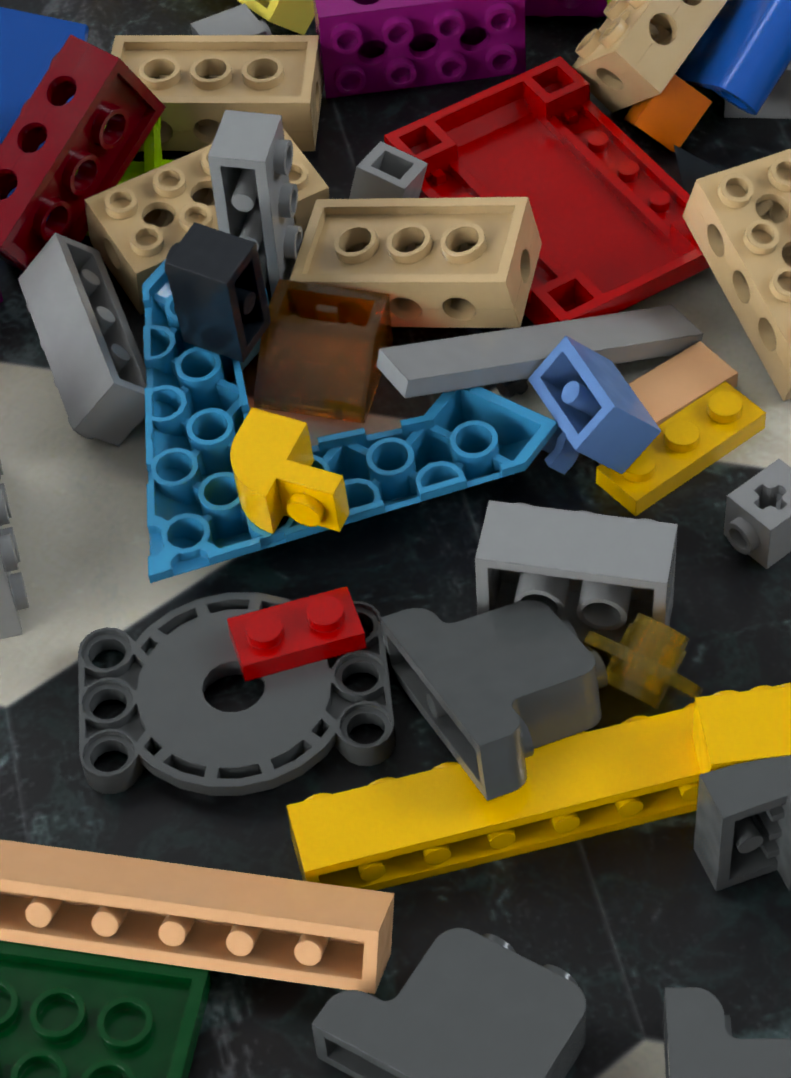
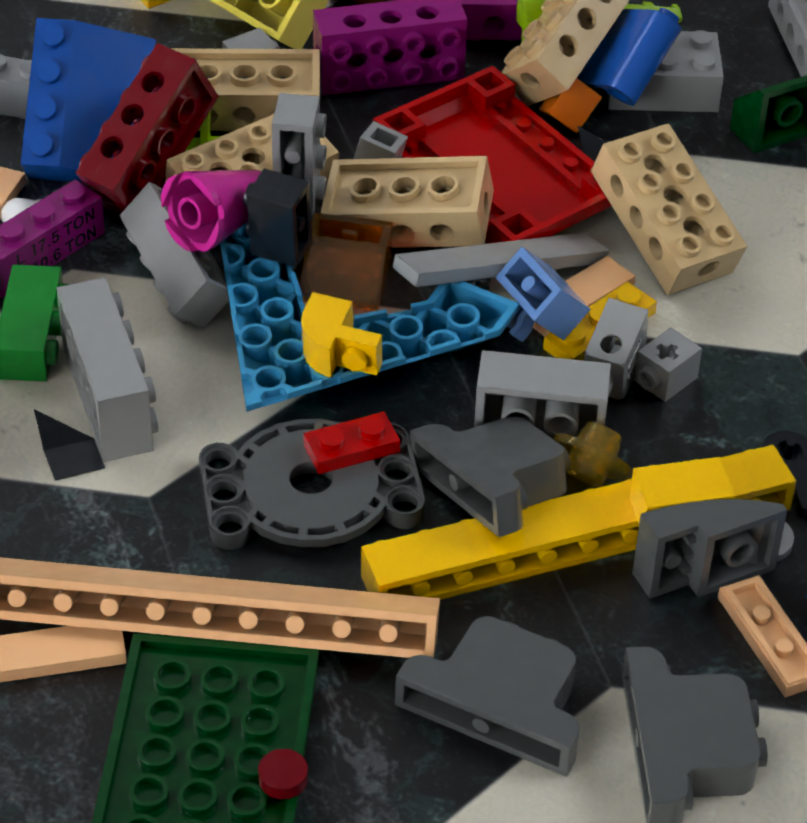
camera: 10 degrees left, 5 degrees down
none -> dark pink cone [161,170,261,252]
none -> light grey torso [584,298,648,400]

